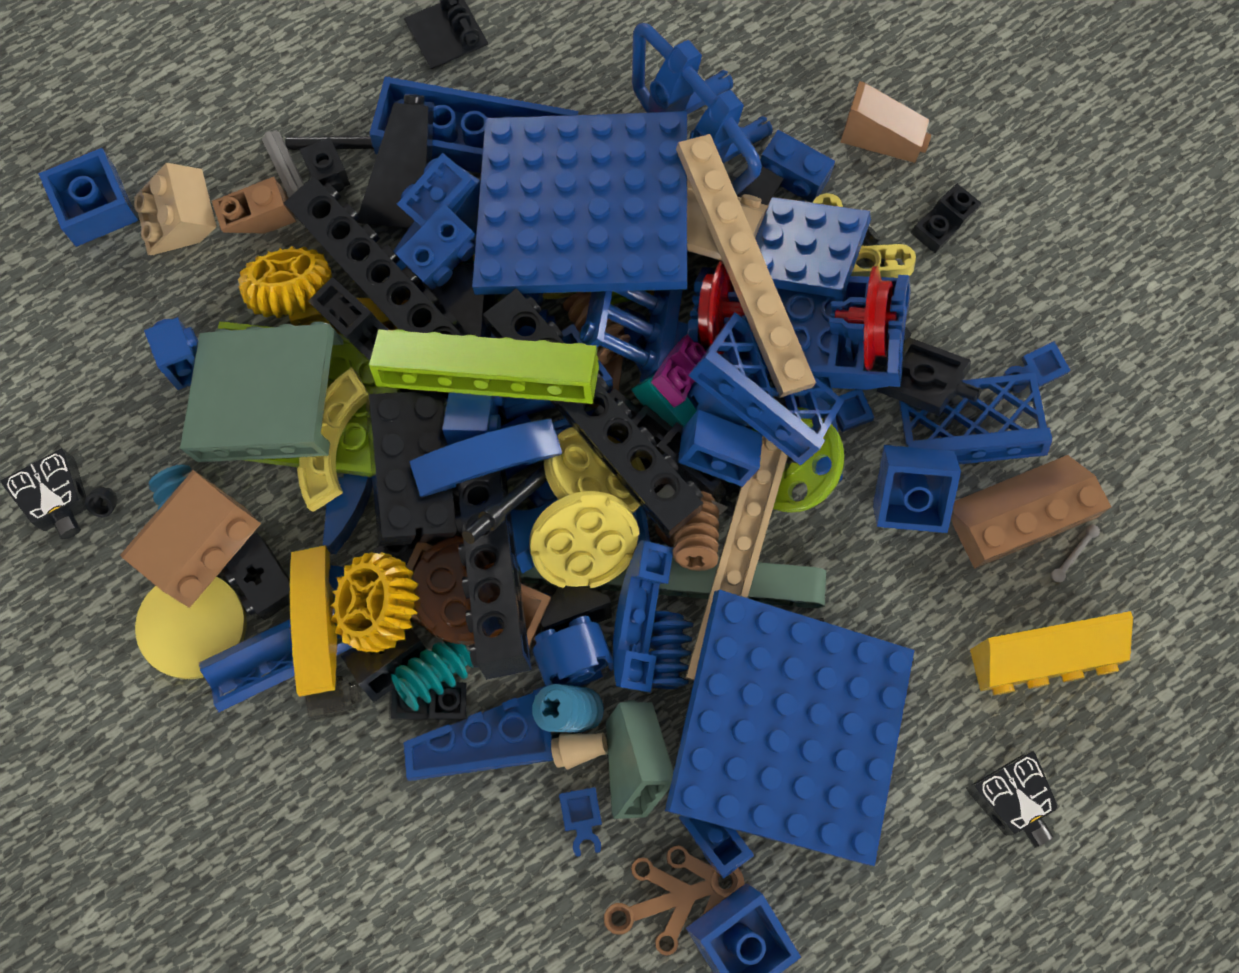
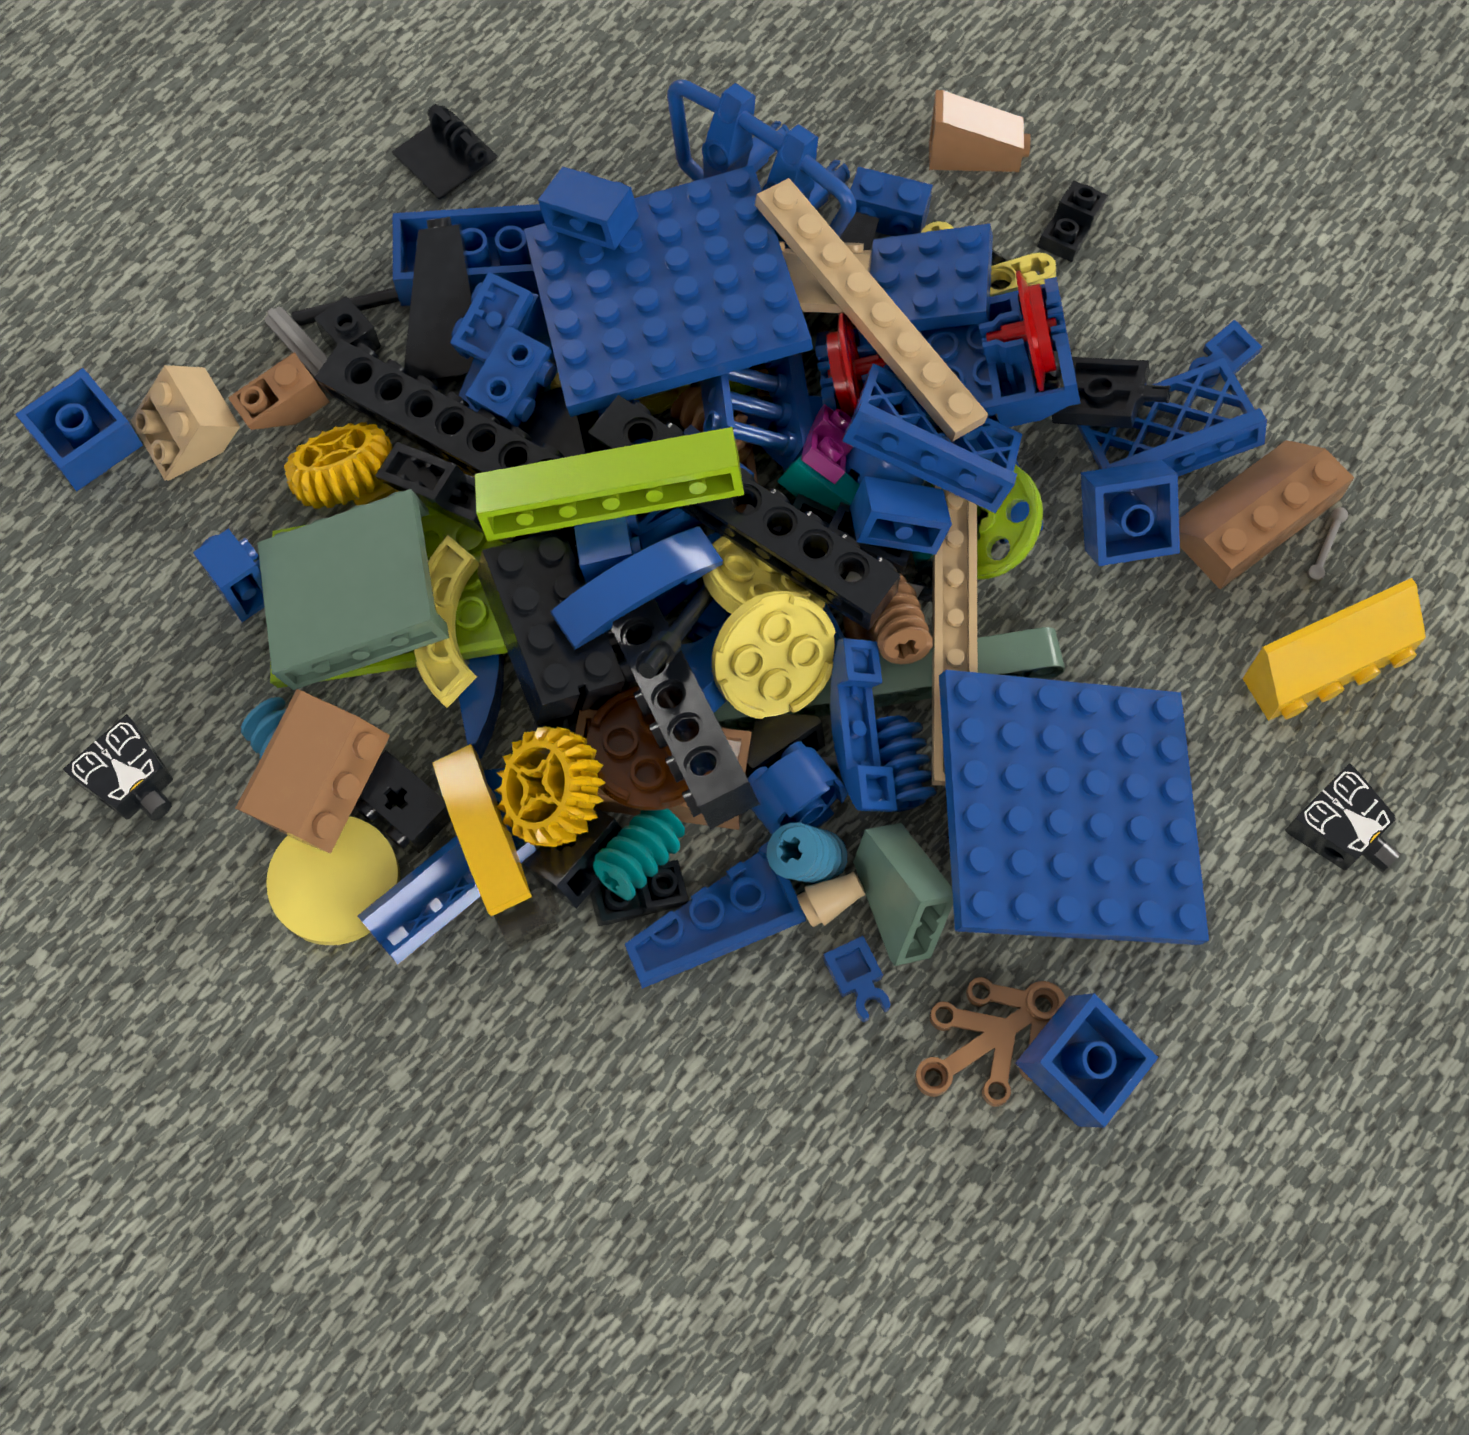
camera: 10 degrees left, 5 degrees down
black hinge [85,487,118,518] -> none
blue slope [679,816,754,879] -> none
blue tile [836,389,875,432] -> none
none -> blue brick [538,166,639,250]

